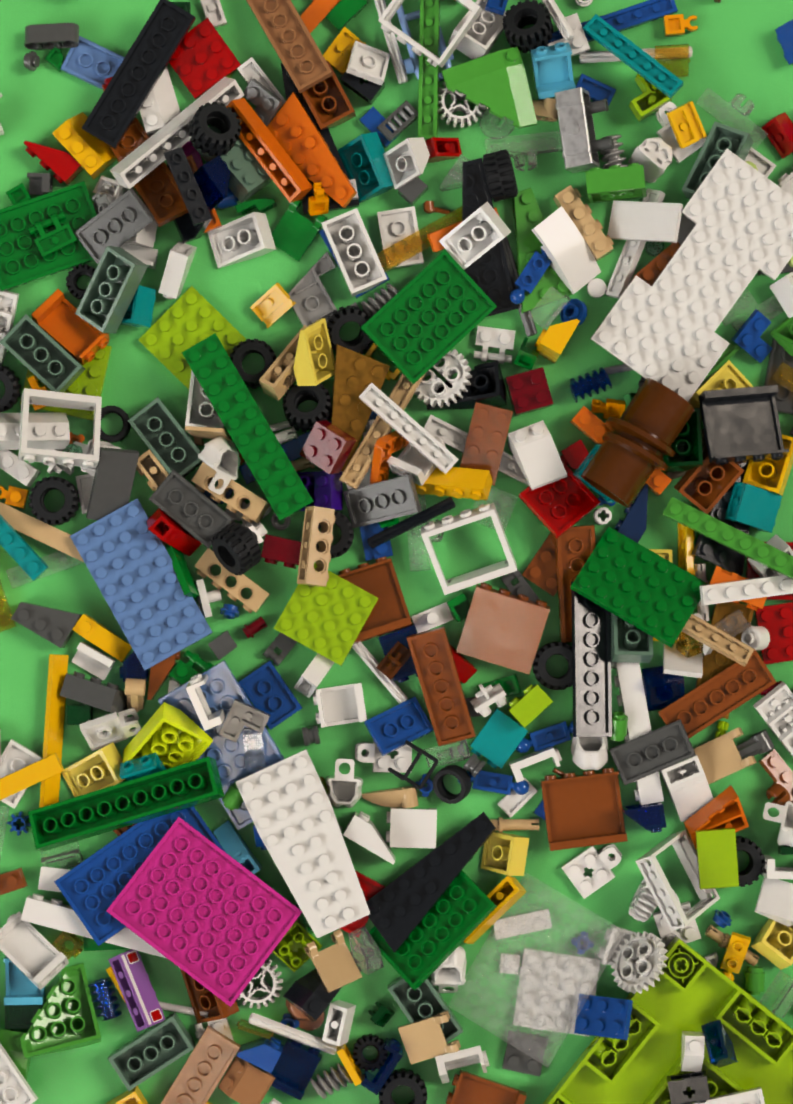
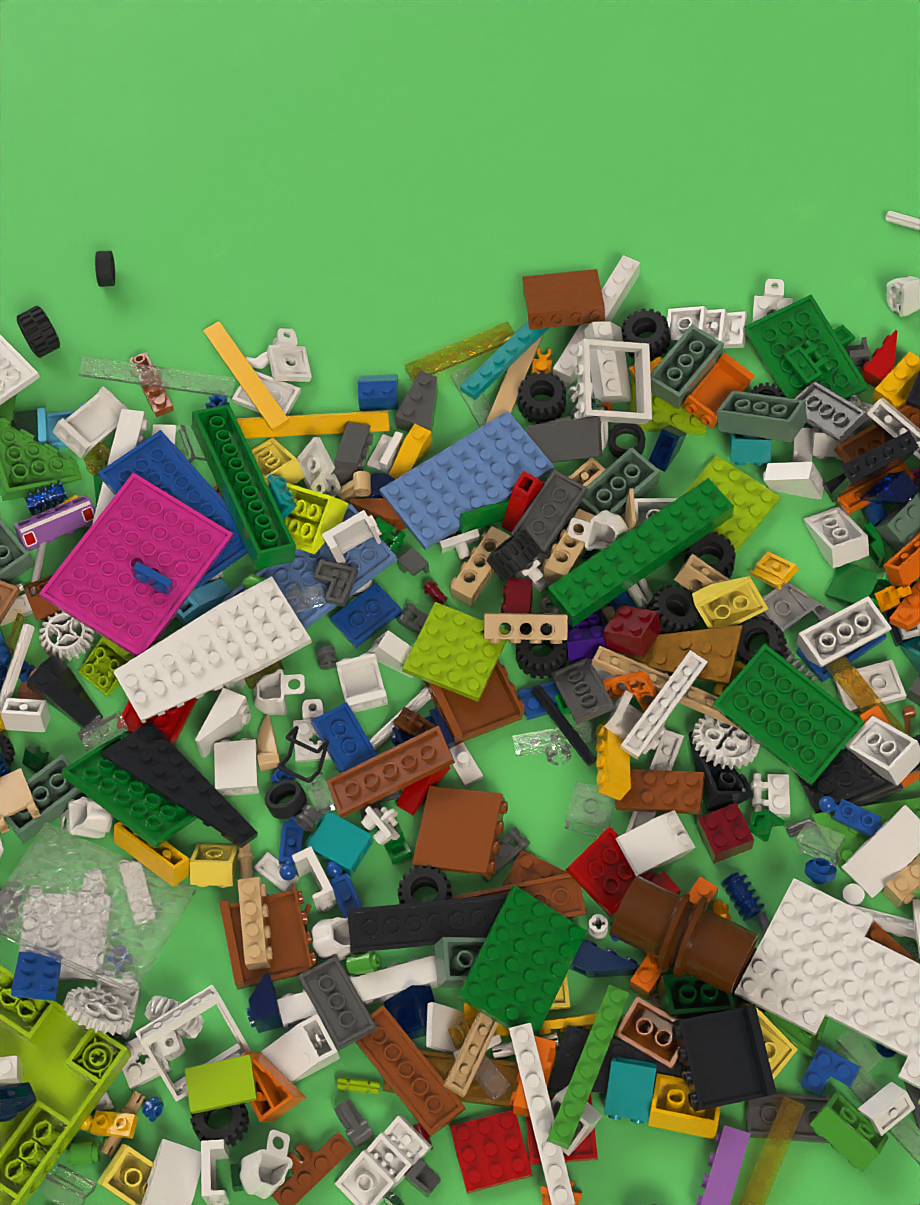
camera: 85 degrees right, 25 degrees down
dark green panel [67,705,93,725] -> none
blue plate [220,604,239,619] -> none
tan flag [304,929,362,993] -> none
white window [421,503,517,595] -> none
green panel [447,593,470,622] -> none
lime brick [507,684,553,728] -> none
yellow slope [534,319,580,363] -> none
white plate [561,844,622,899] -> none
tan flag [694,727,757,784] -> none
white head [741,626,770,651] -> none
none -> blue plate [133,562,173,595]
none -> tan brick [237,877,273,970]
none -> blue slope [358,375,398,411]
none -> clear blue slope [649,425,687,472]

